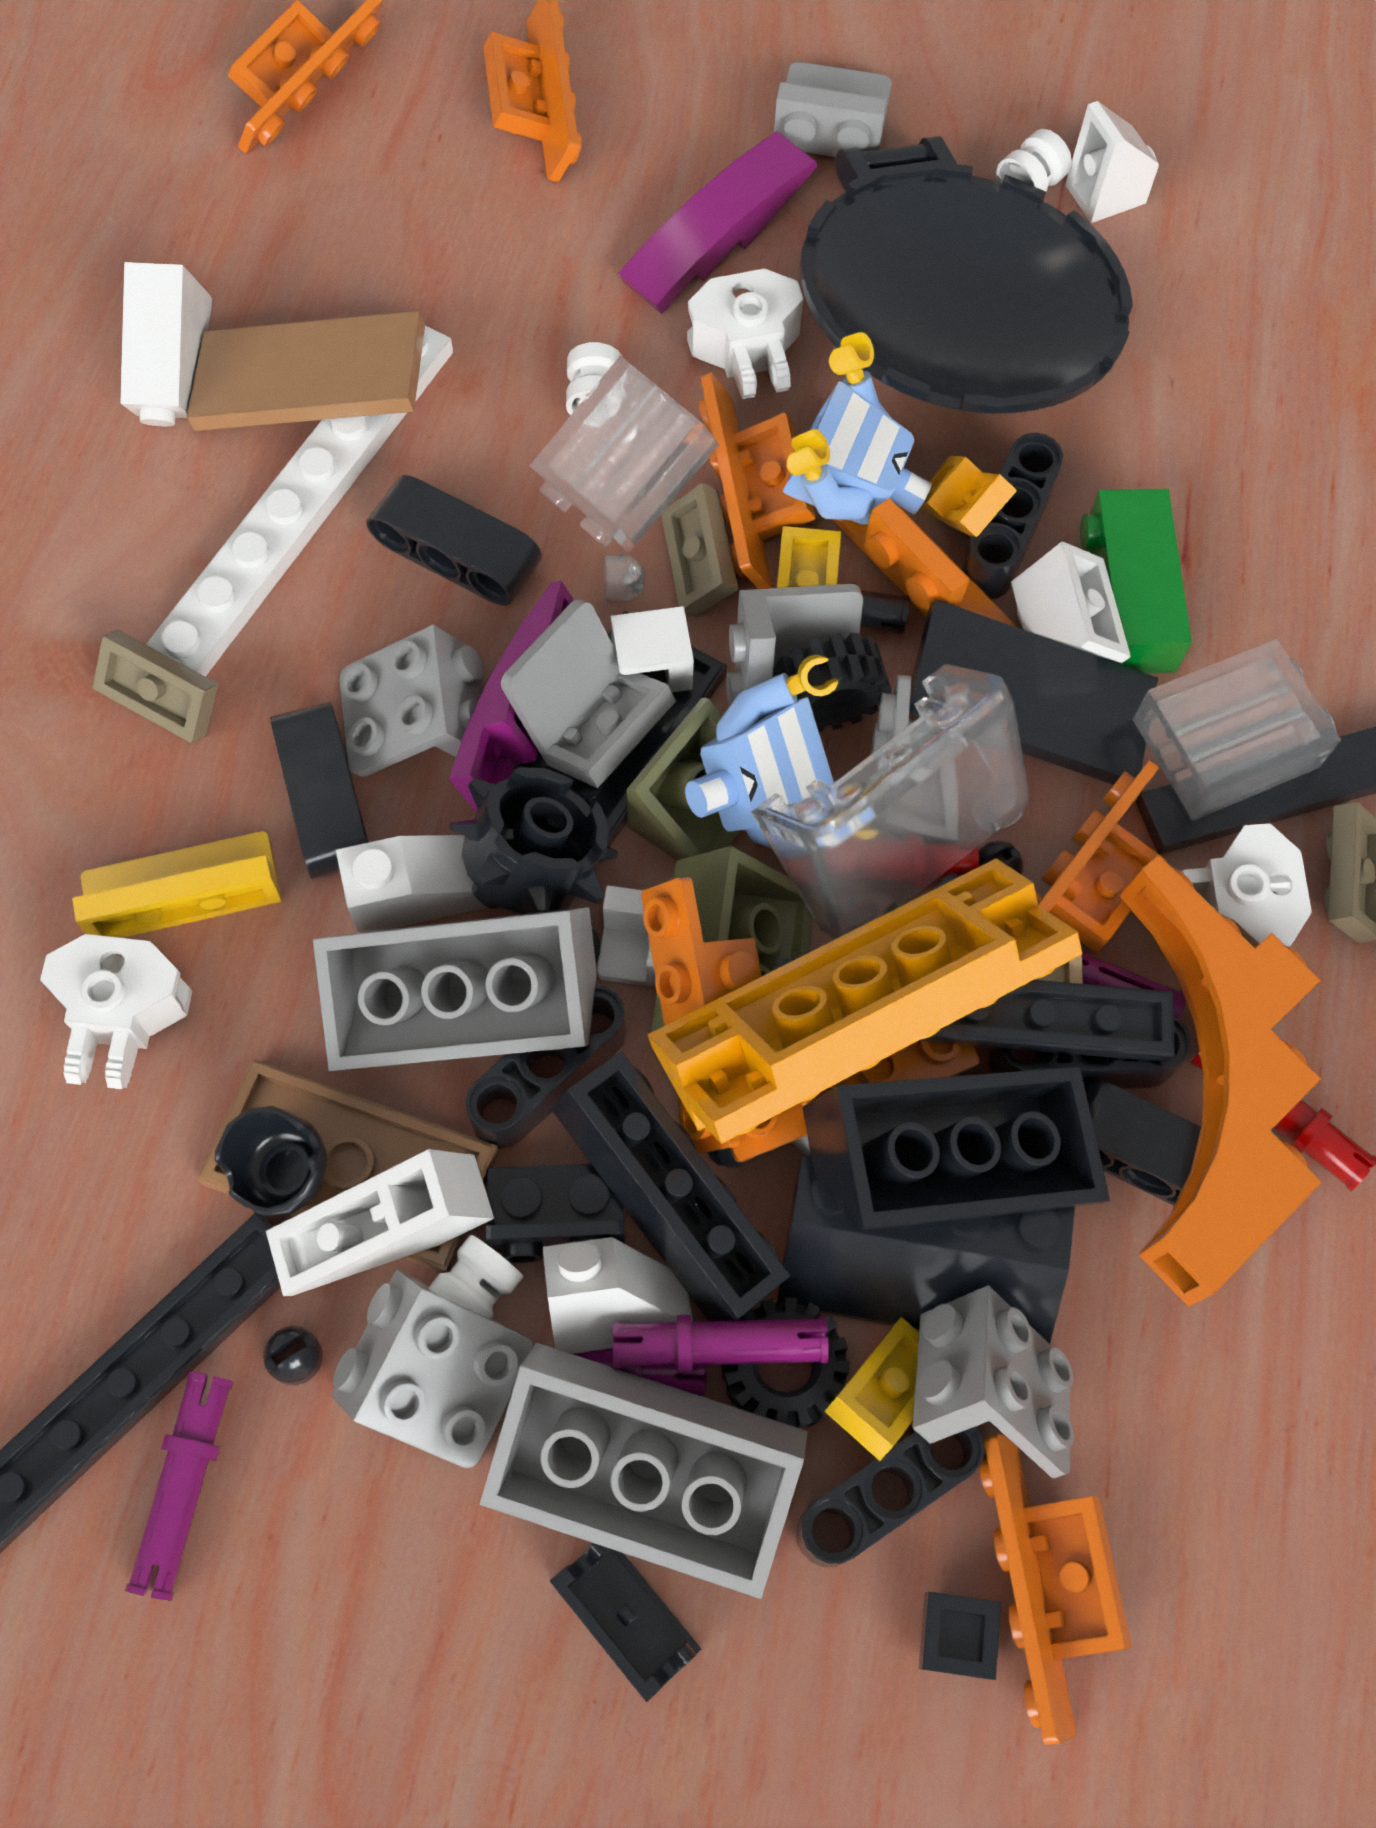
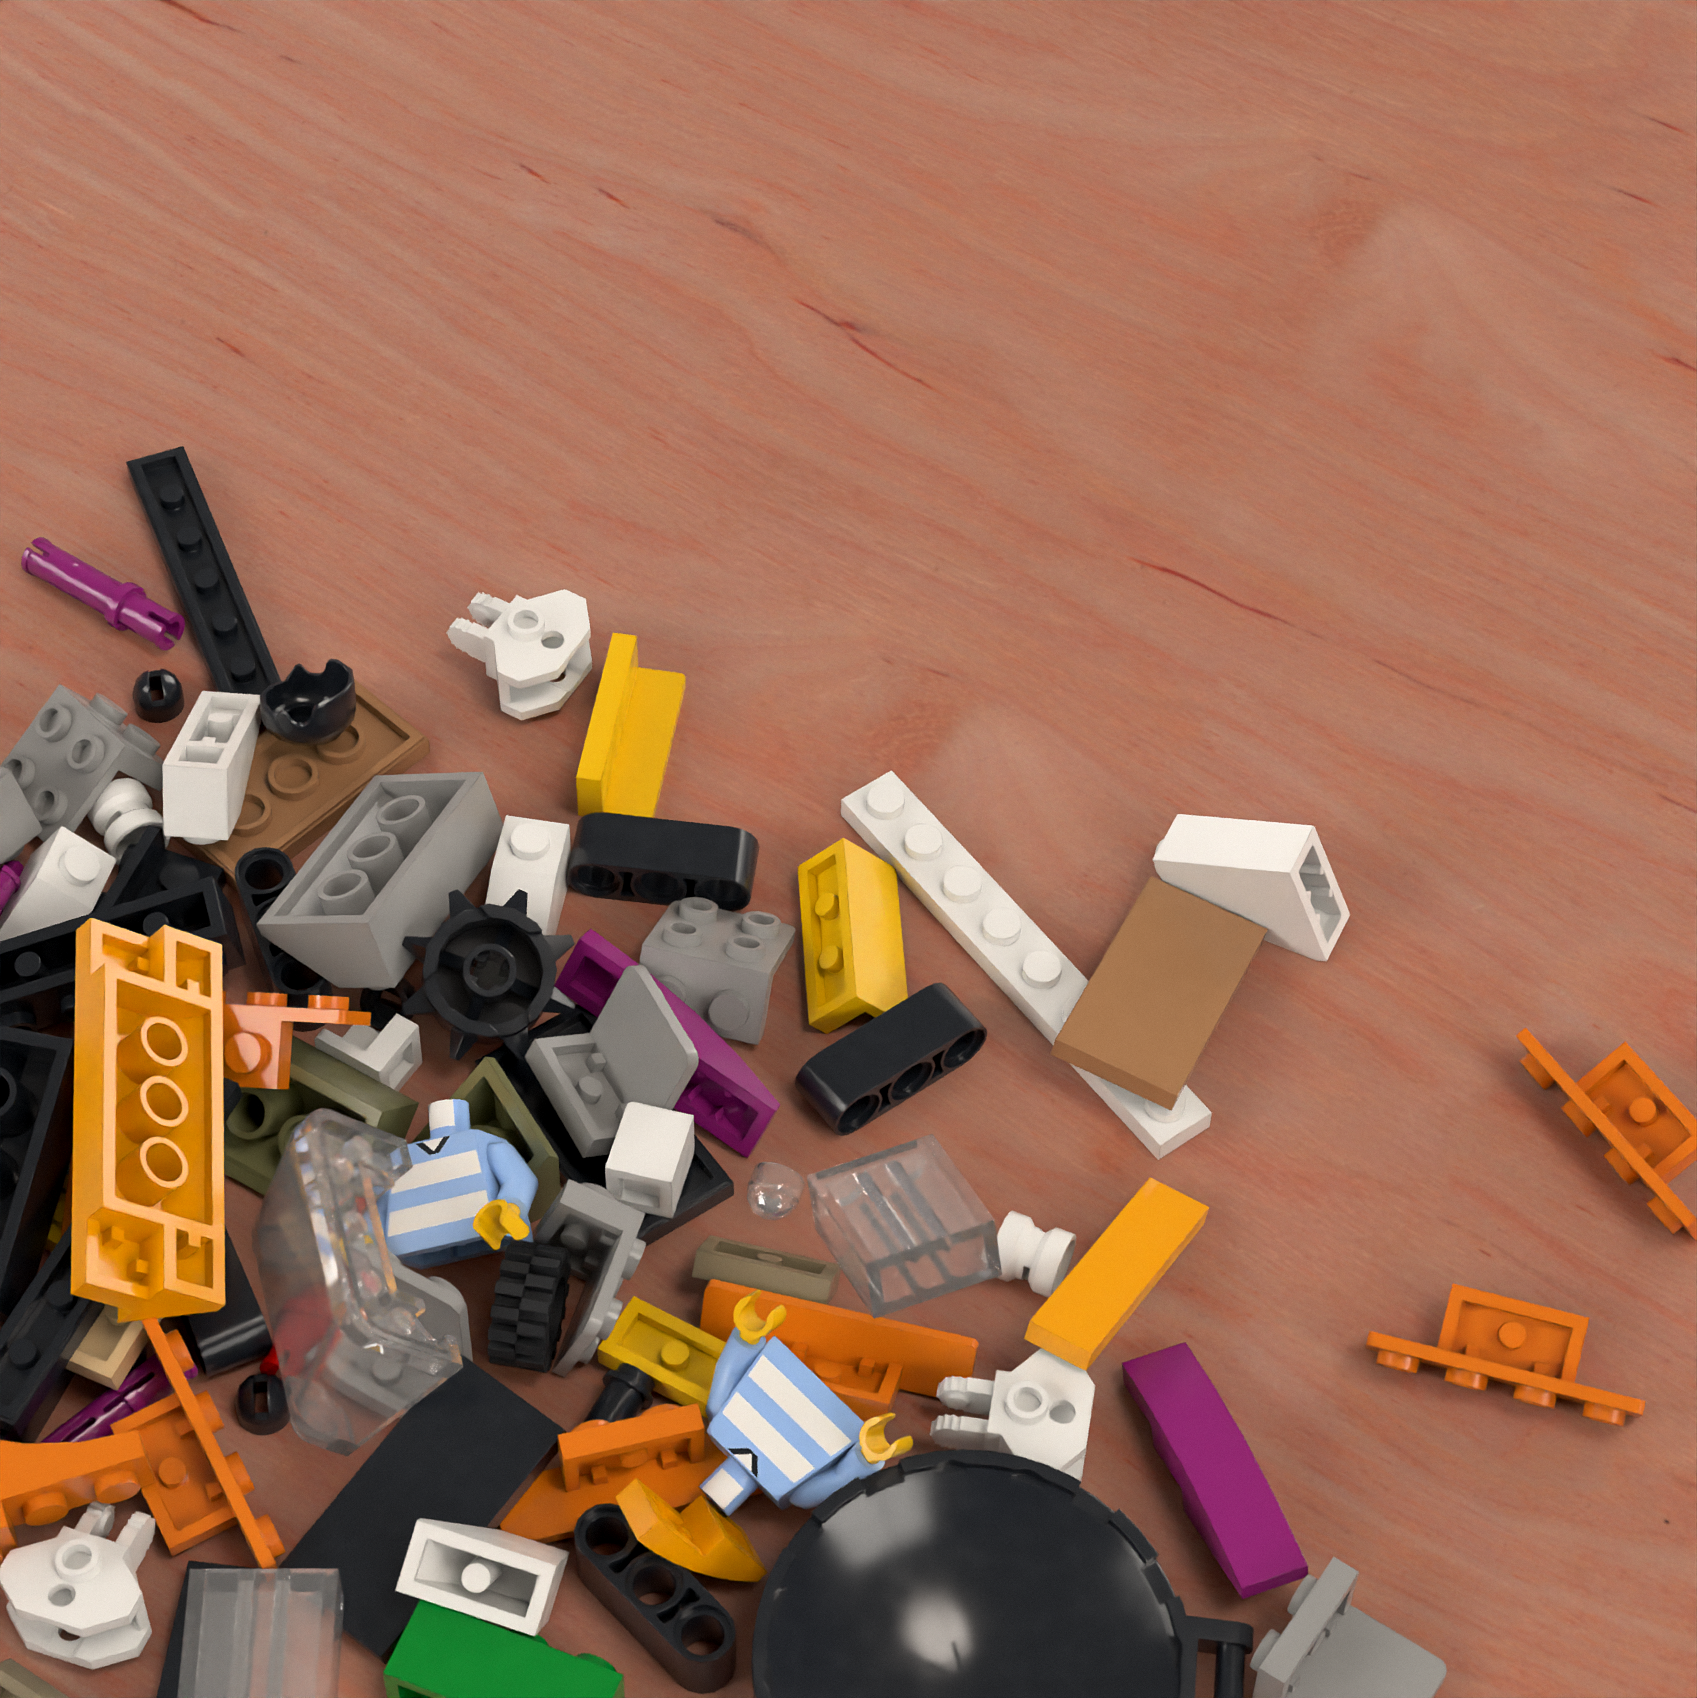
camera: 115 degrees right, 15 degrees down
dark tan plate [92,630,219,743] -> none
none -> yellow panel [797,838,908,1034]
none -> light orange tile [1024,1177,1209,1371]

